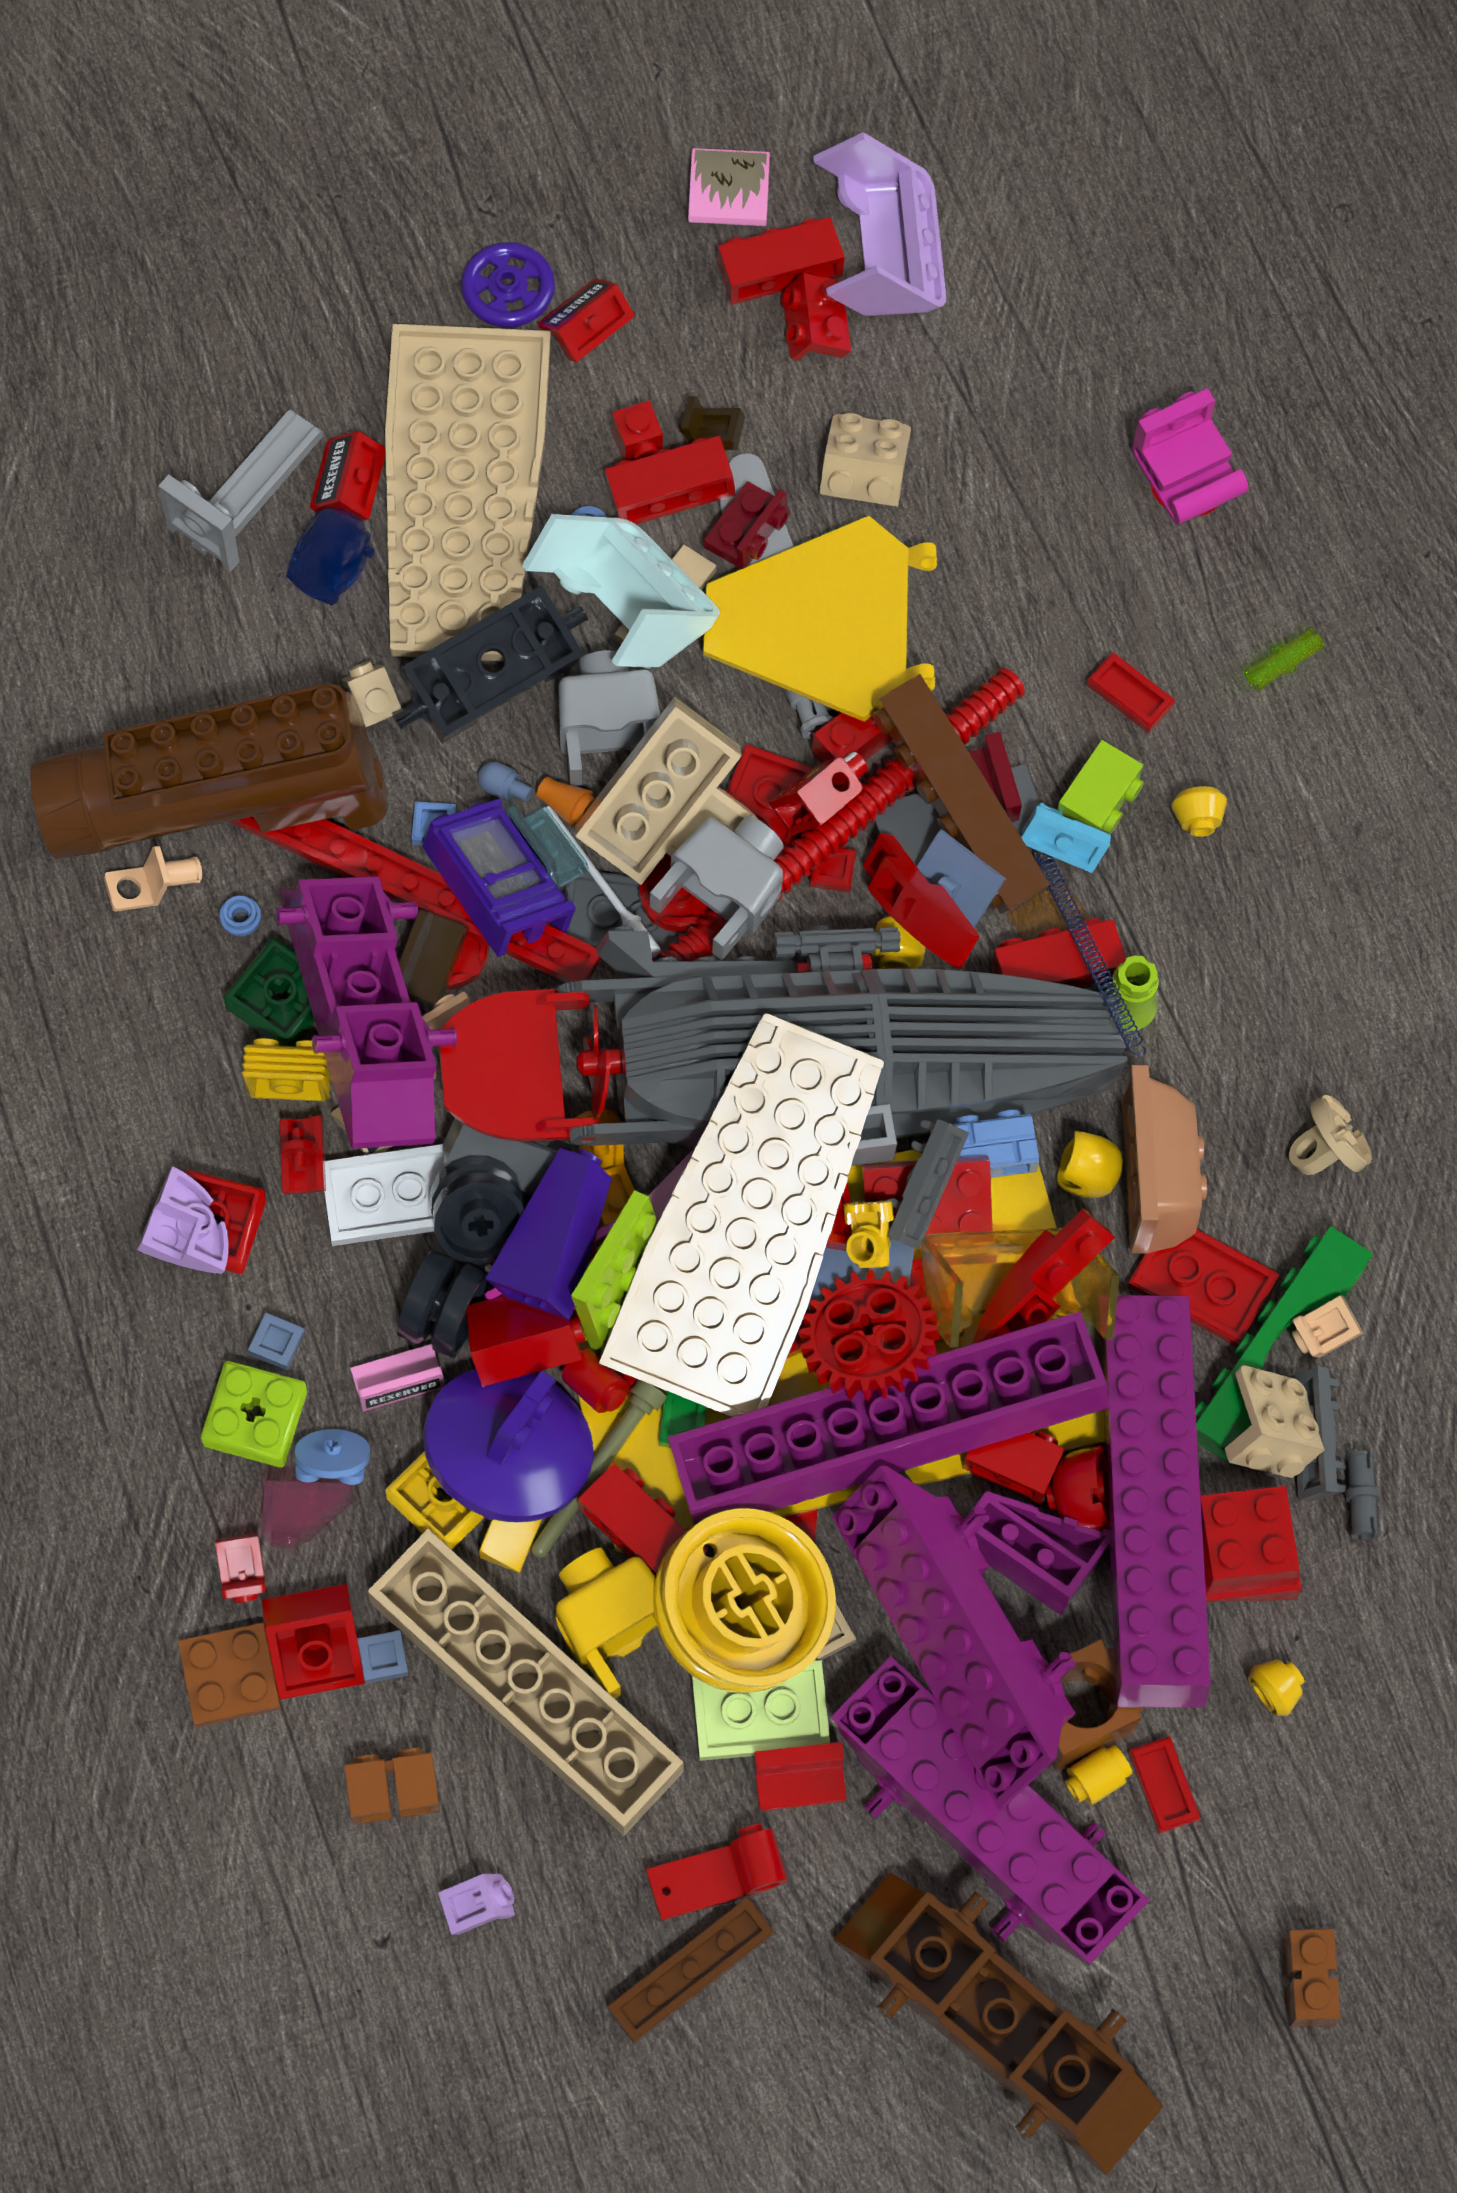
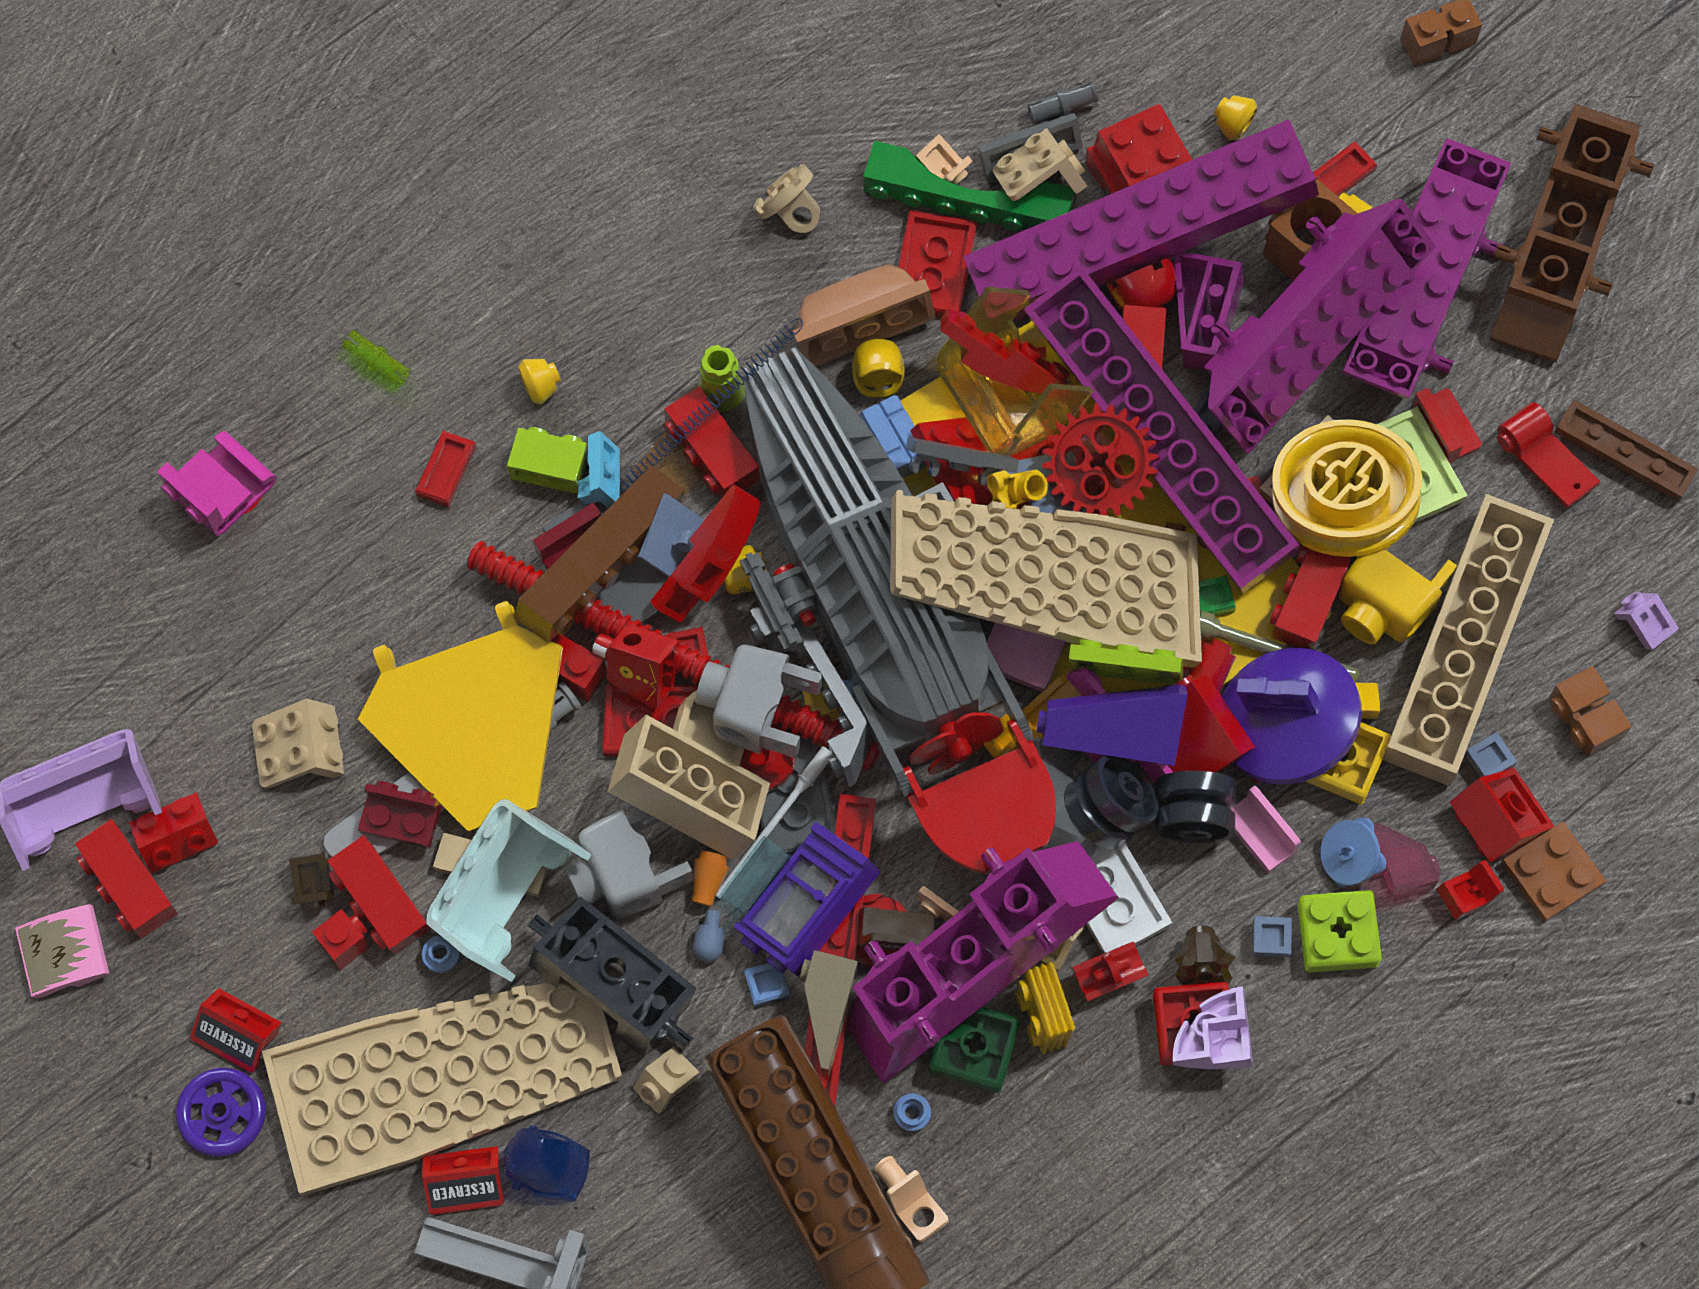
camera: 105 degrees left, 0 degrees up
none -> dark tan slope [800,950,858,1076]
none -> dark brown rock [1175,926,1236,985]

